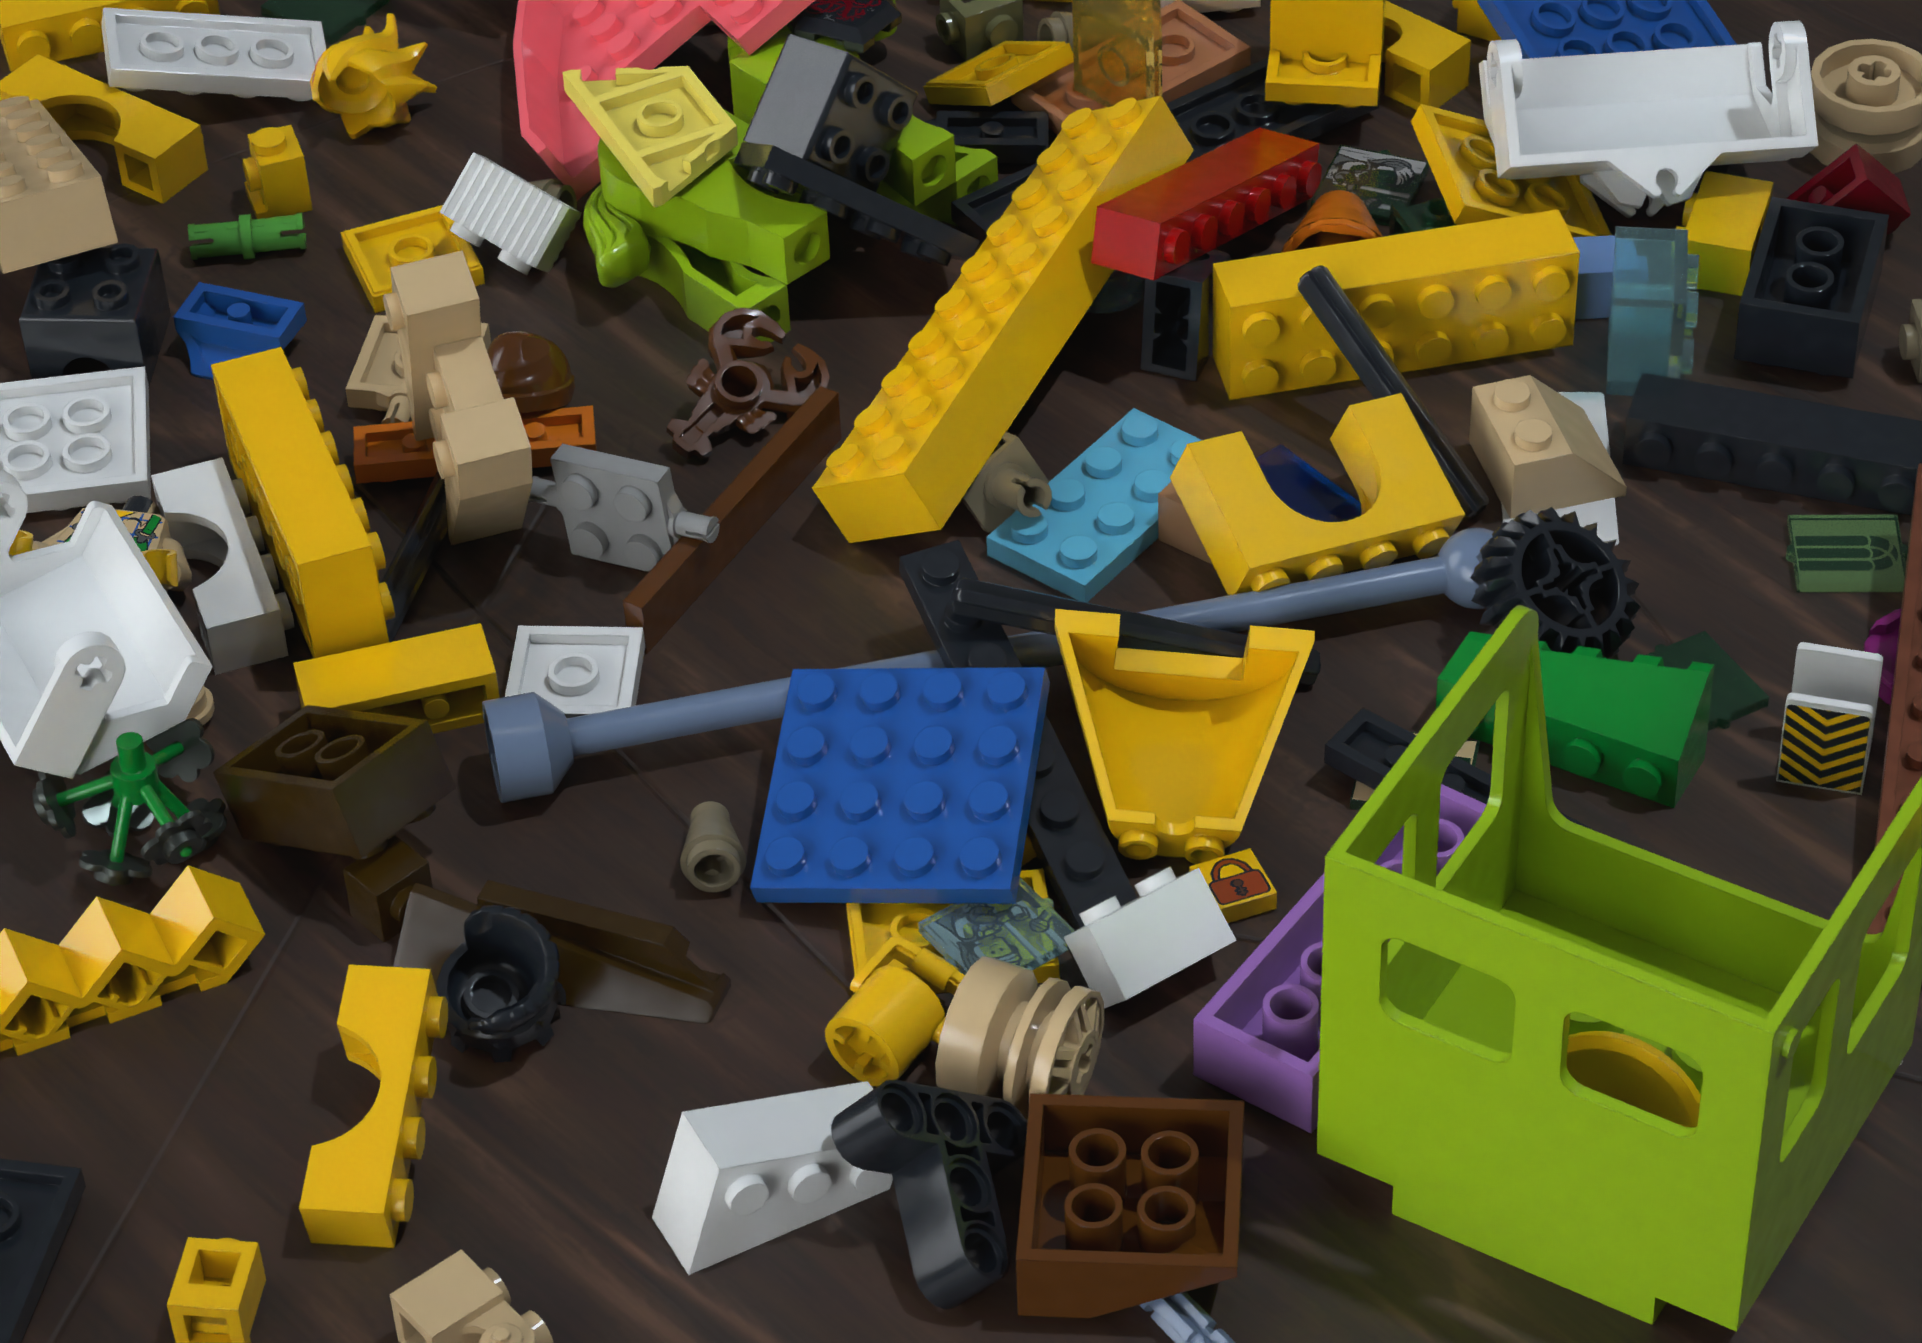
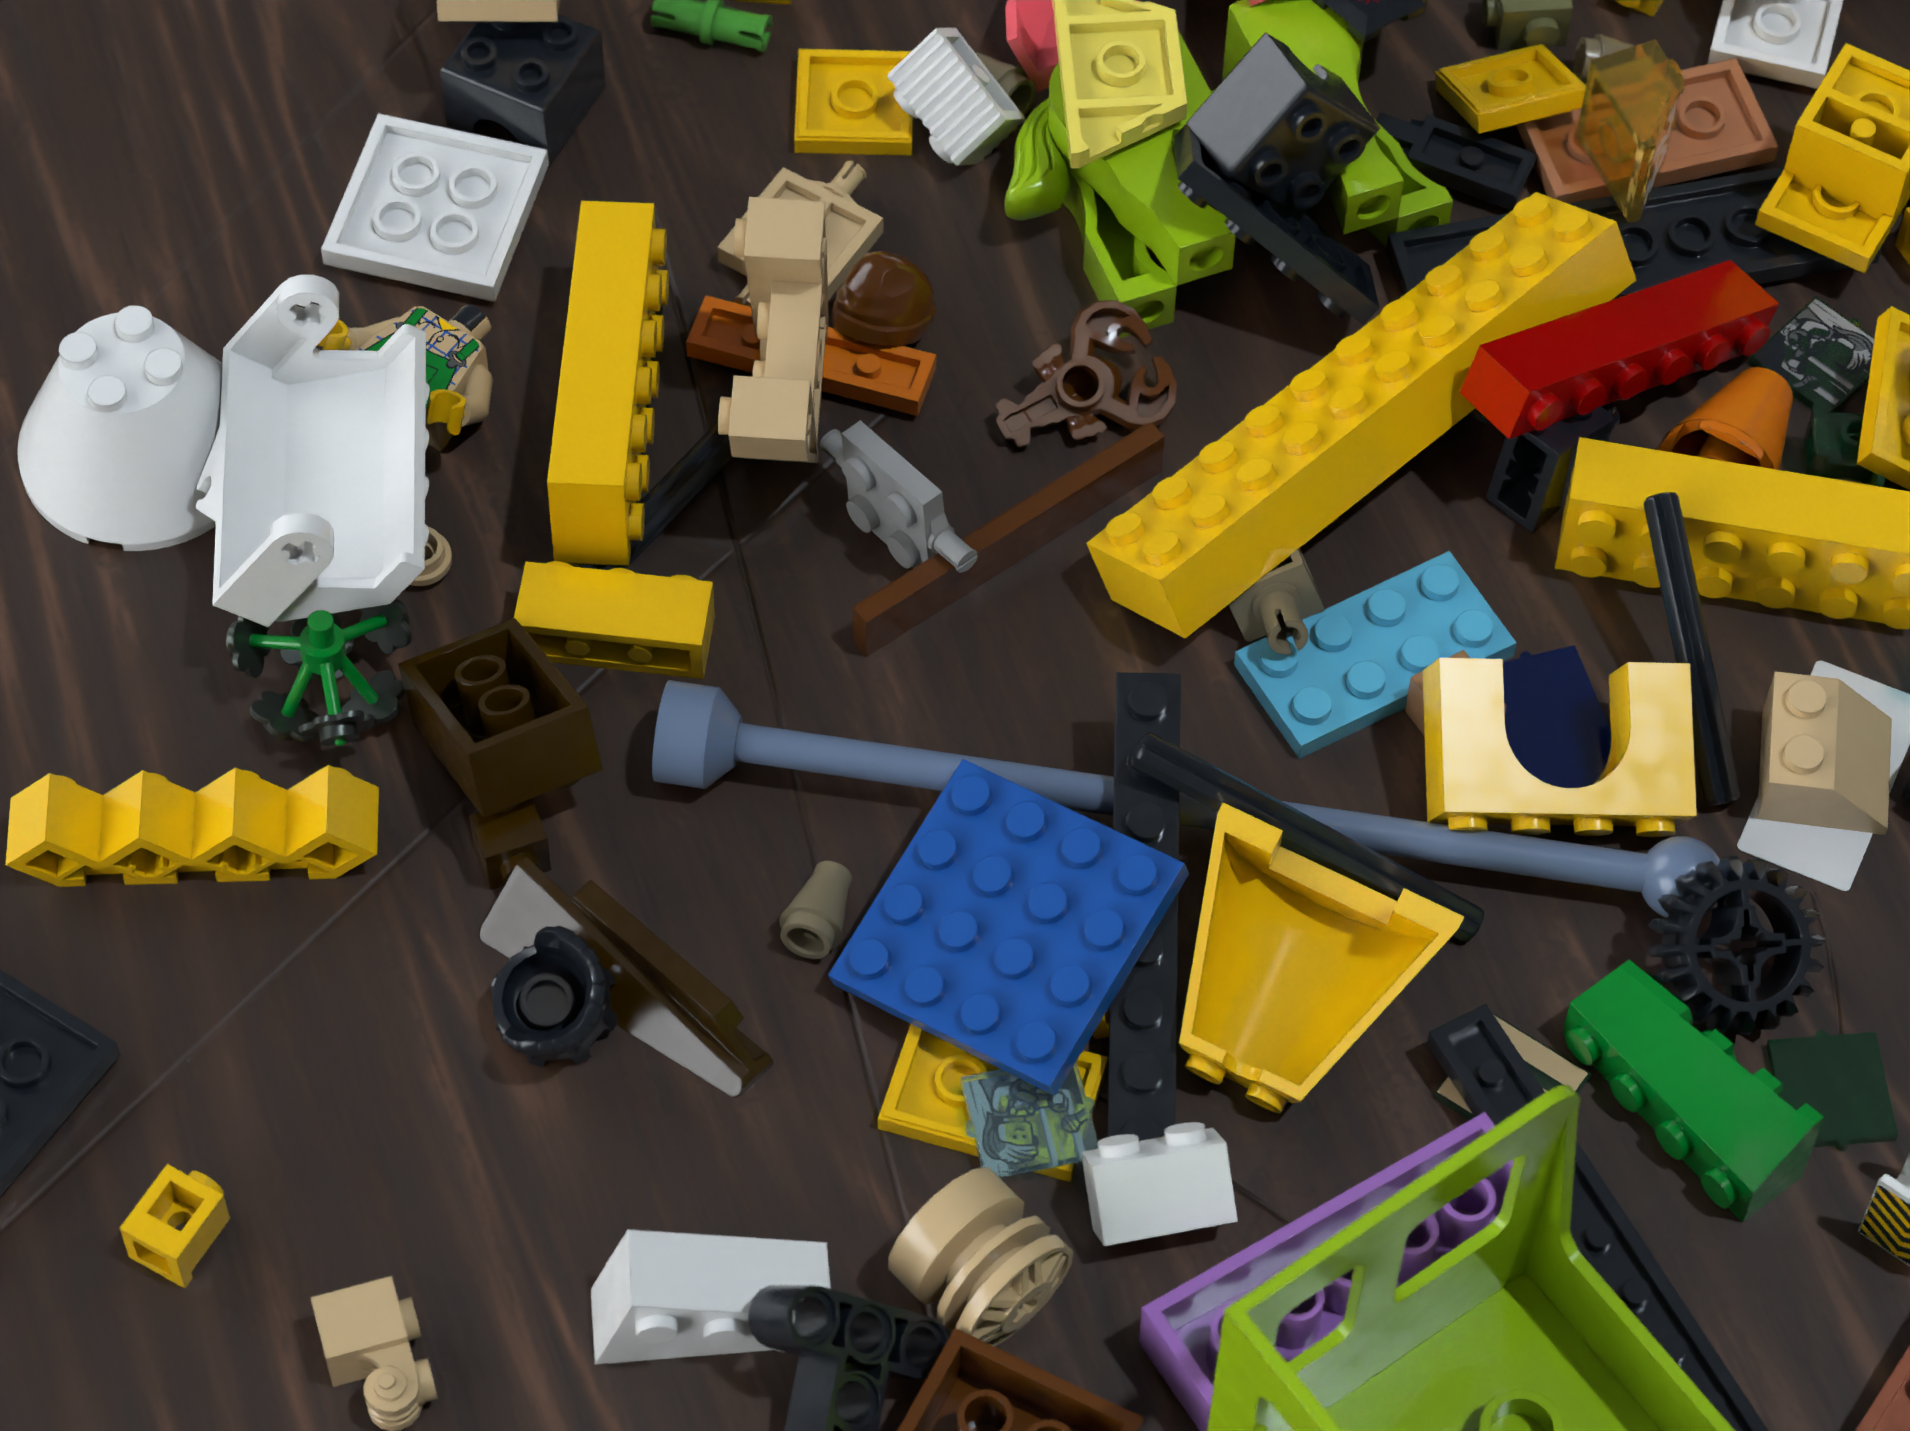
camera: 20 degrees right, 15 degrees up
white arch [151,457,294,675] -> none
blue slope [173,282,307,380] -> none
yellow arch [299,964,448,1248] -> none
white plate [505,626,645,718] -> none
yellow piece [825,936,965,1087] -> none
tile [1189,848,1277,923] -> none

